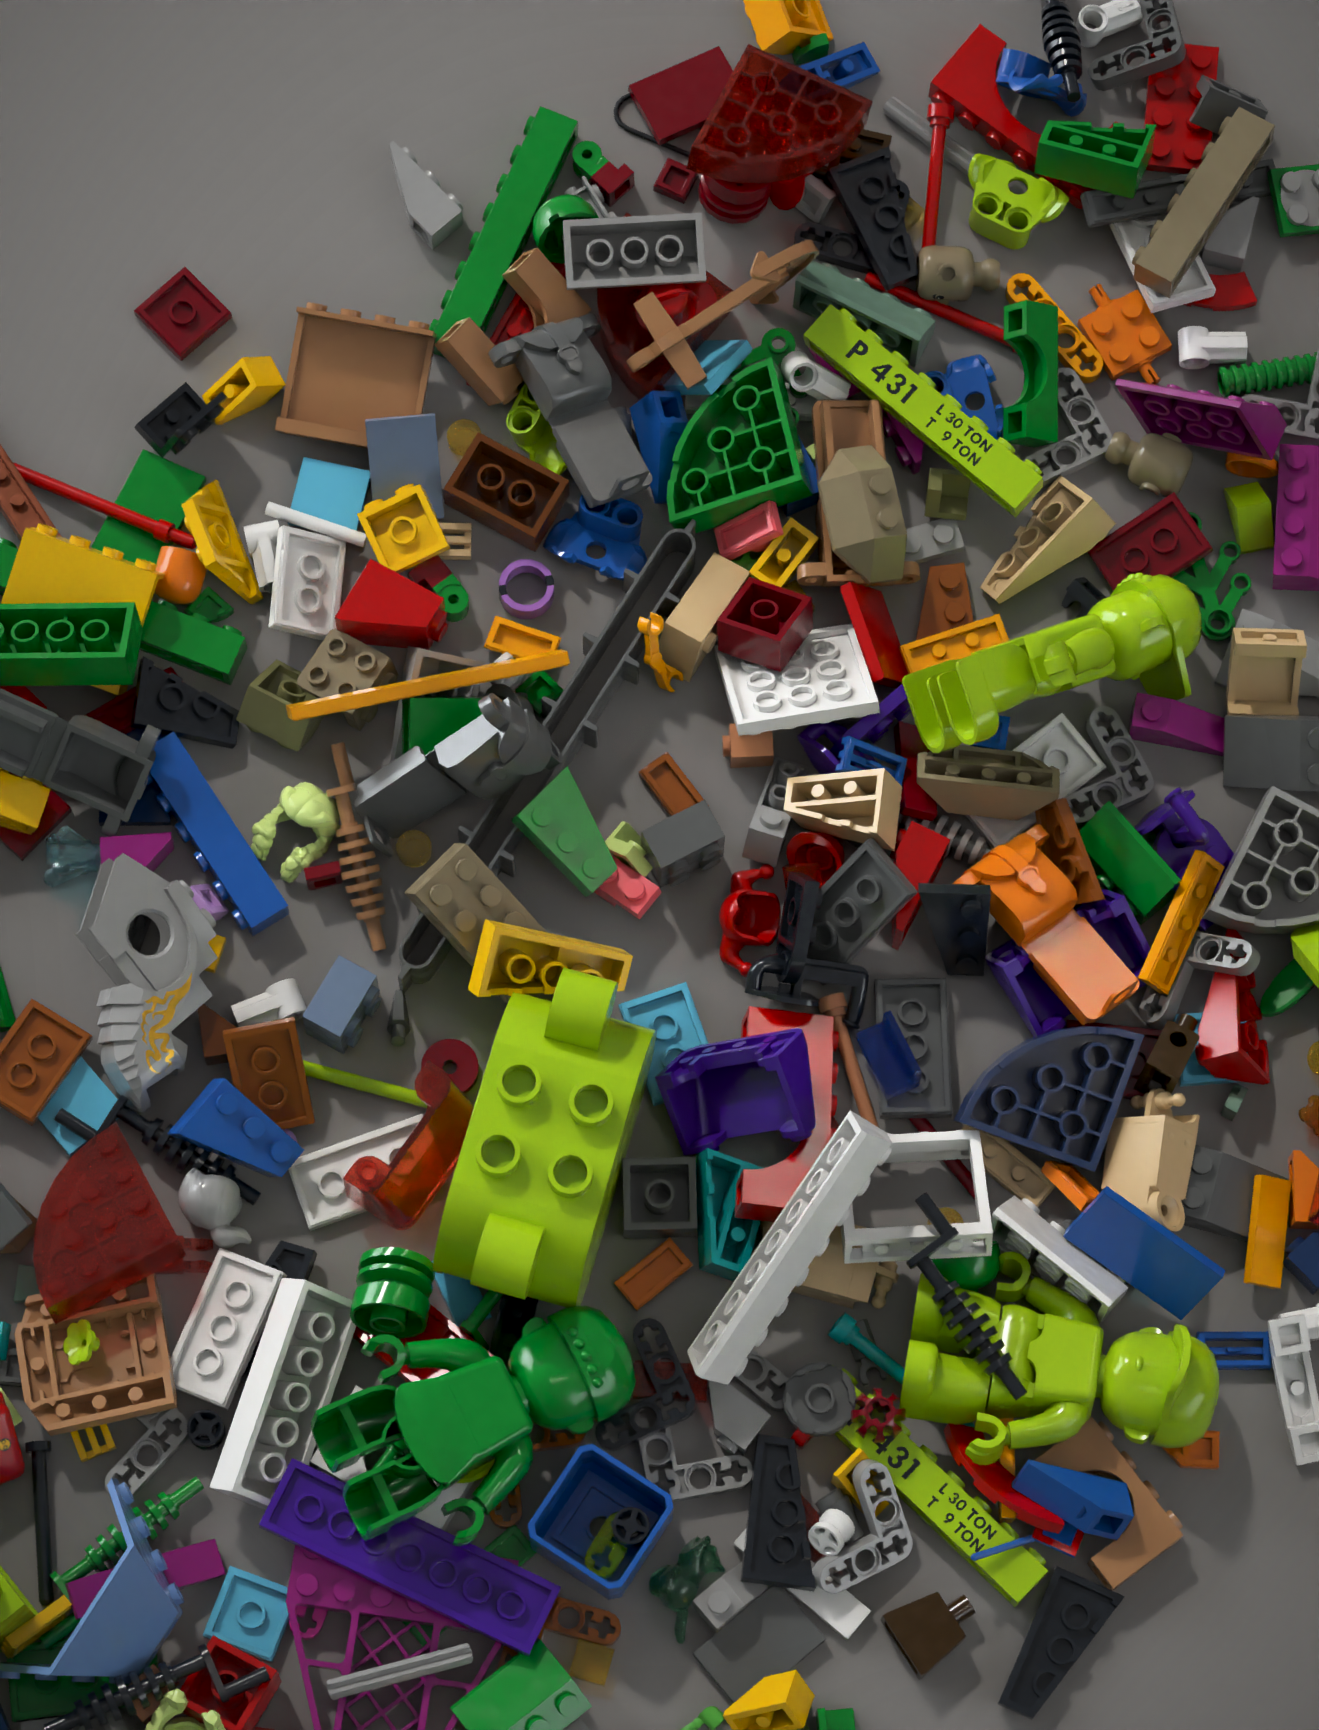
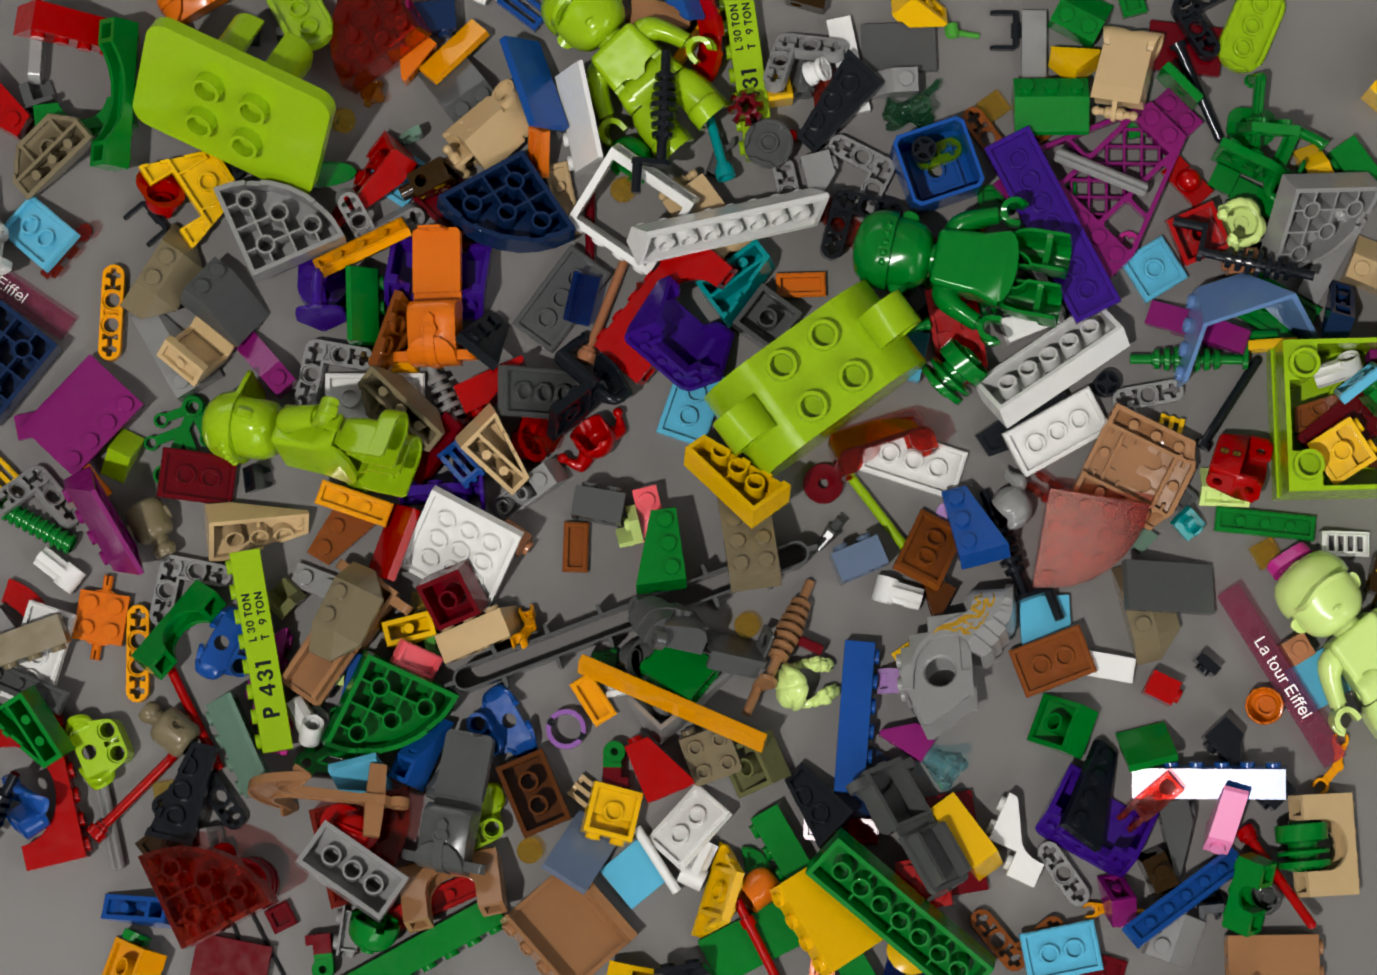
camera: 140 degrees left, 10 degrees up
lime plant [63,1319,100,1365] -> none

